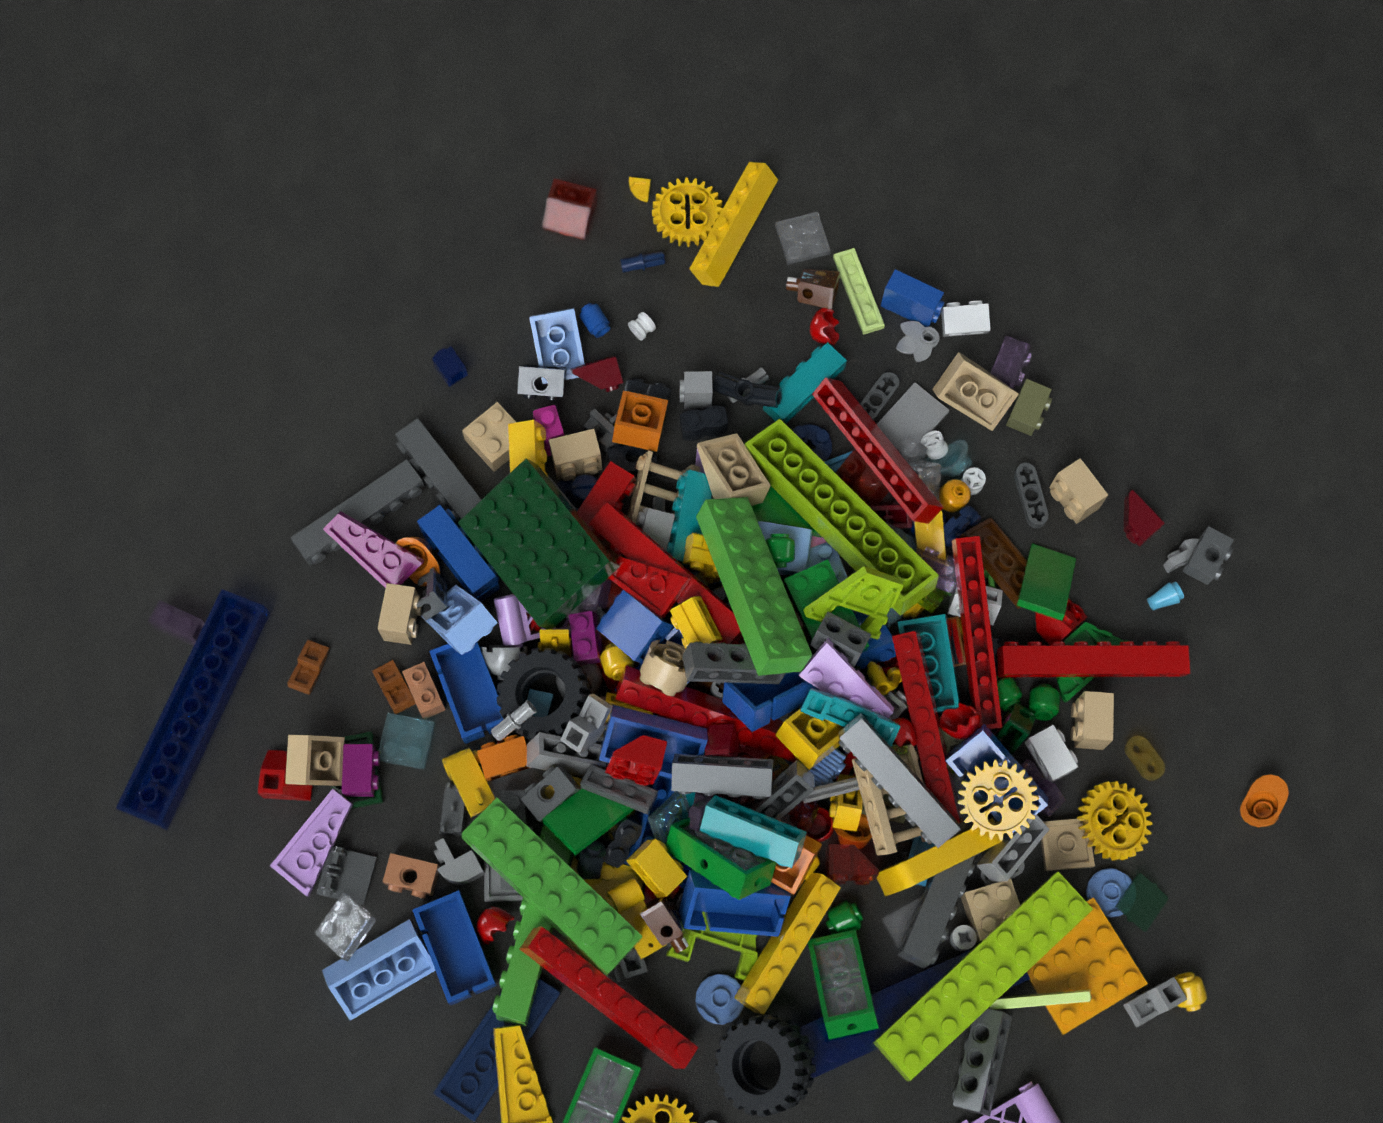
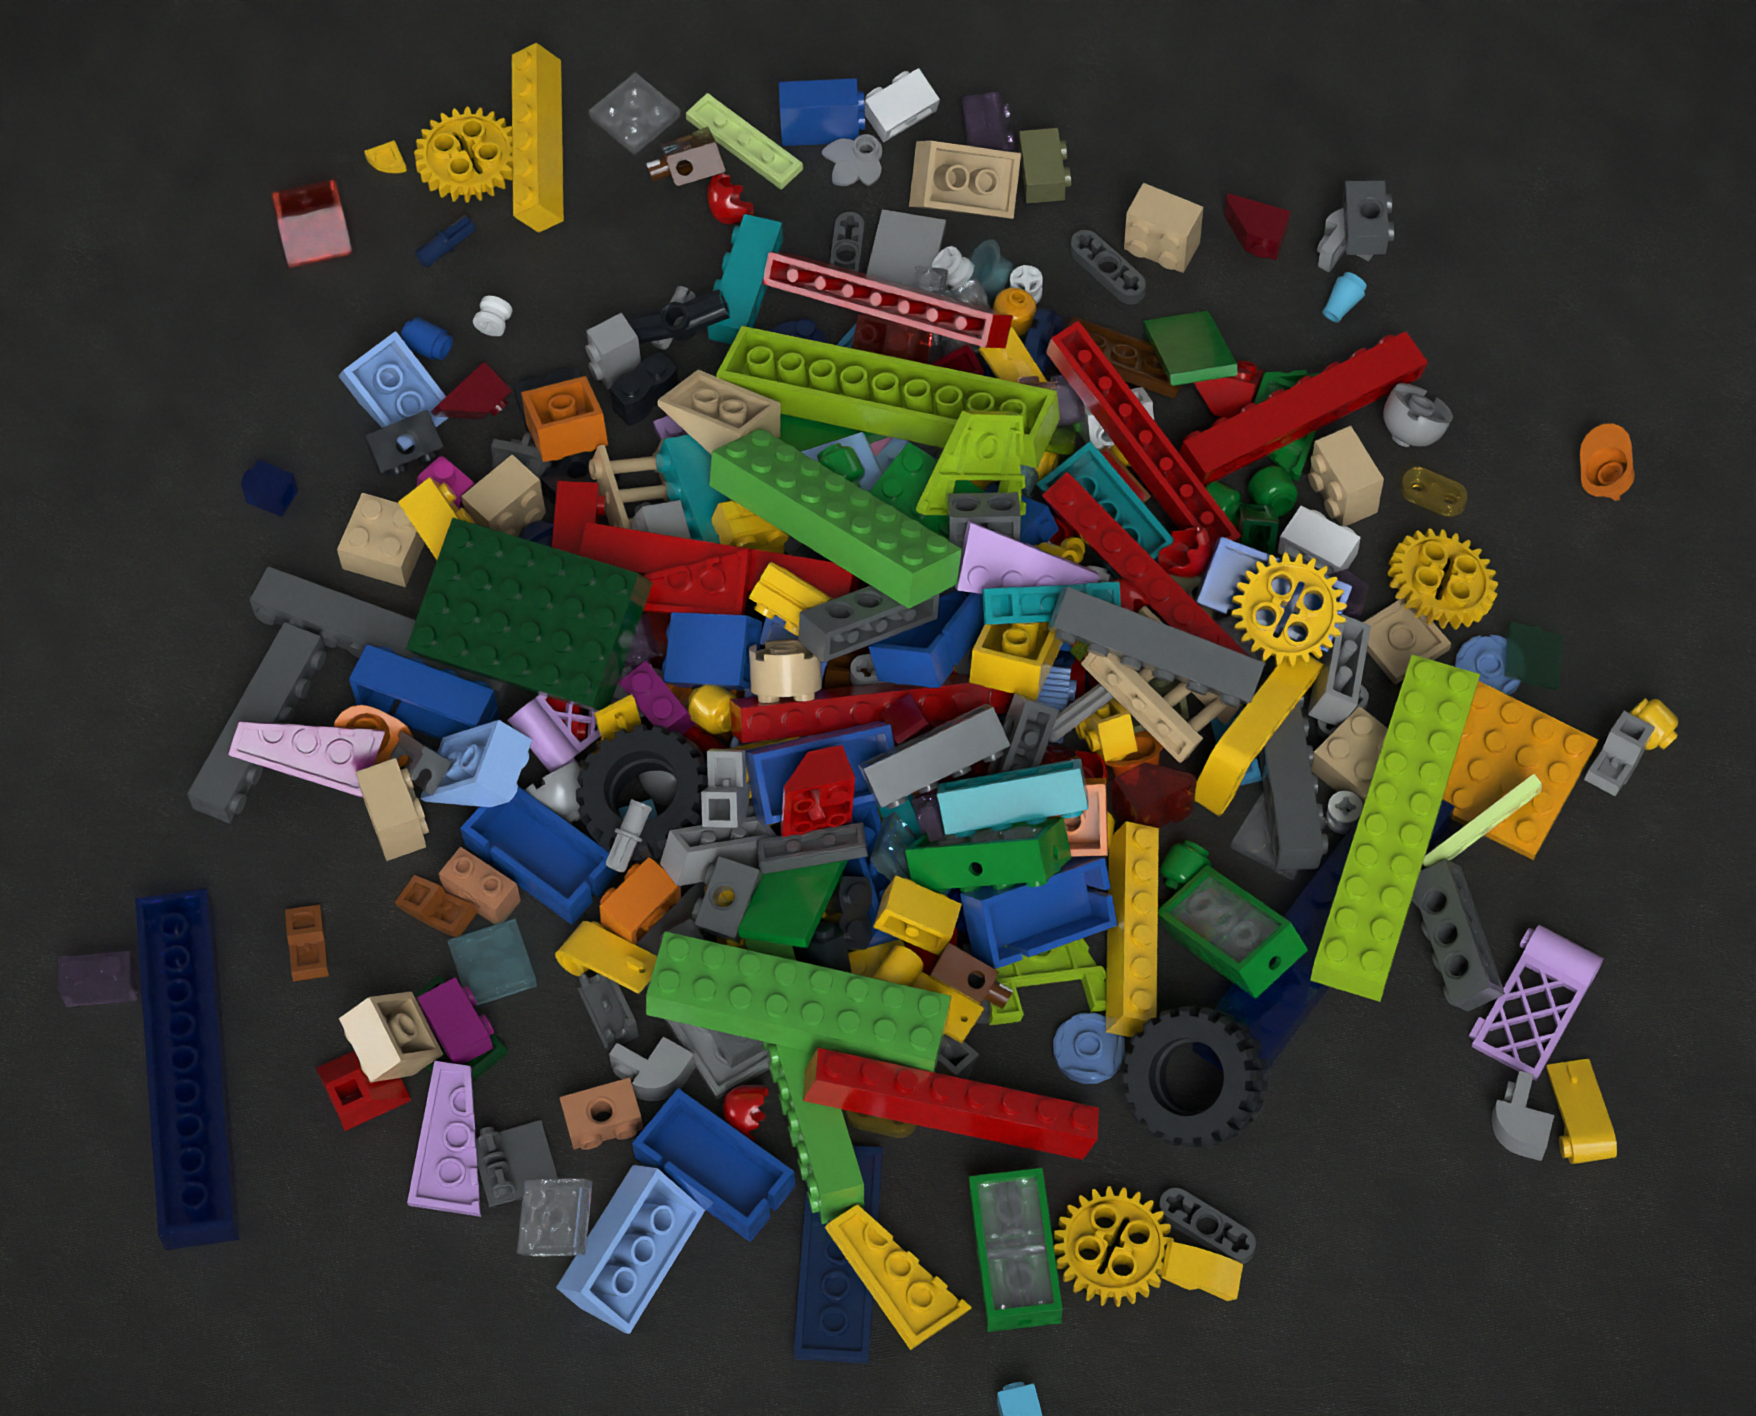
camera: 25 degrees left, 10 degrees down
none -> light grey cylinder [1383,383,1453,447]

